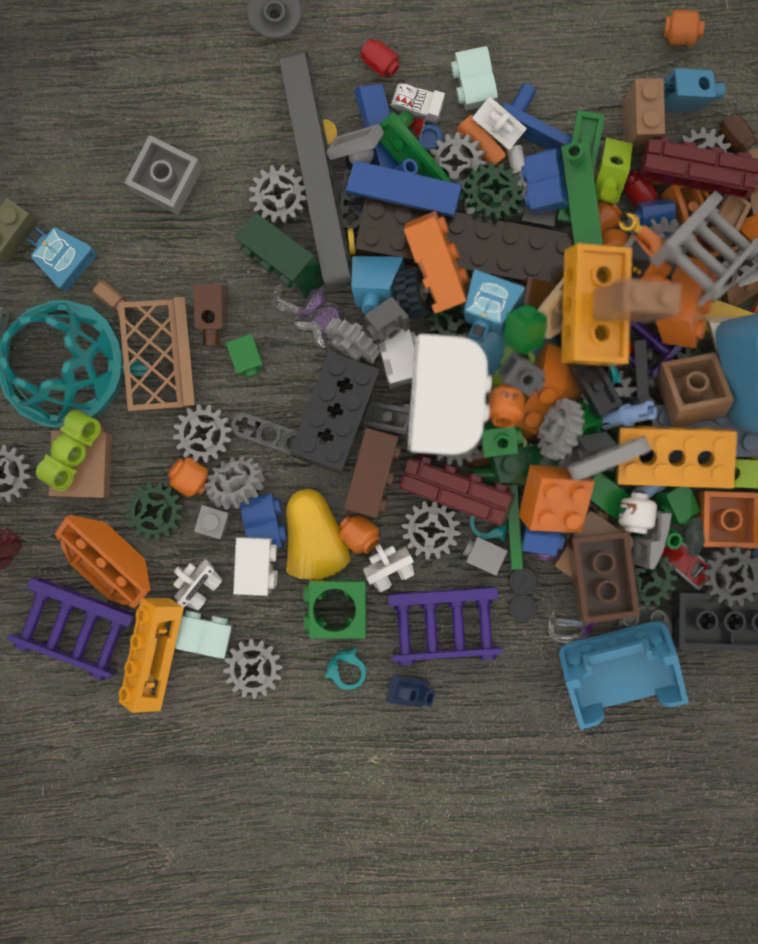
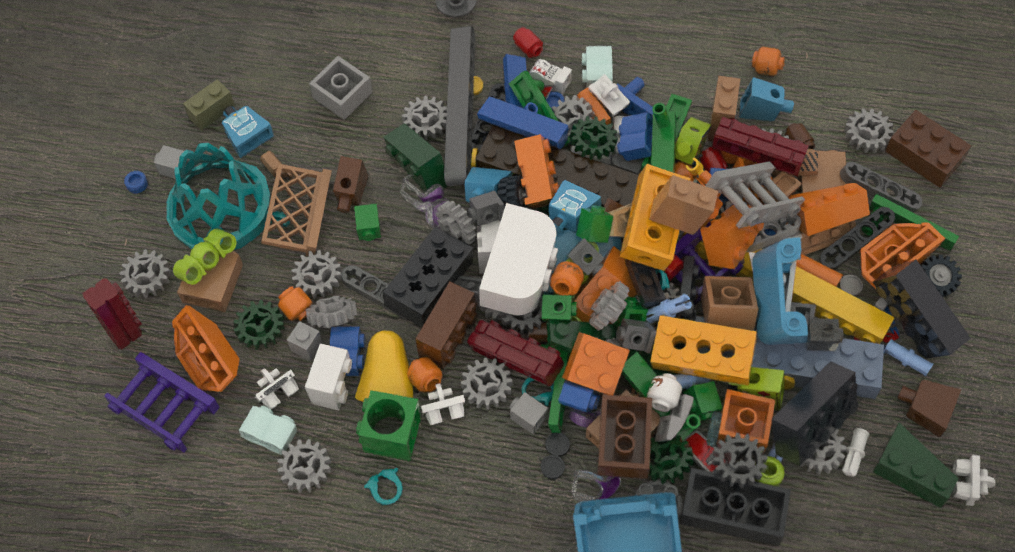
camera: 10 degrees right, 25 degrees down
light orange brick [119,598,184,713] -> none
light grey tile [326,124,384,164] -> none
dark blue hips [385,674,436,707] -> none
dark purple fence [388,586,502,666] -> none
light grey beam [568,435,651,481] -> none

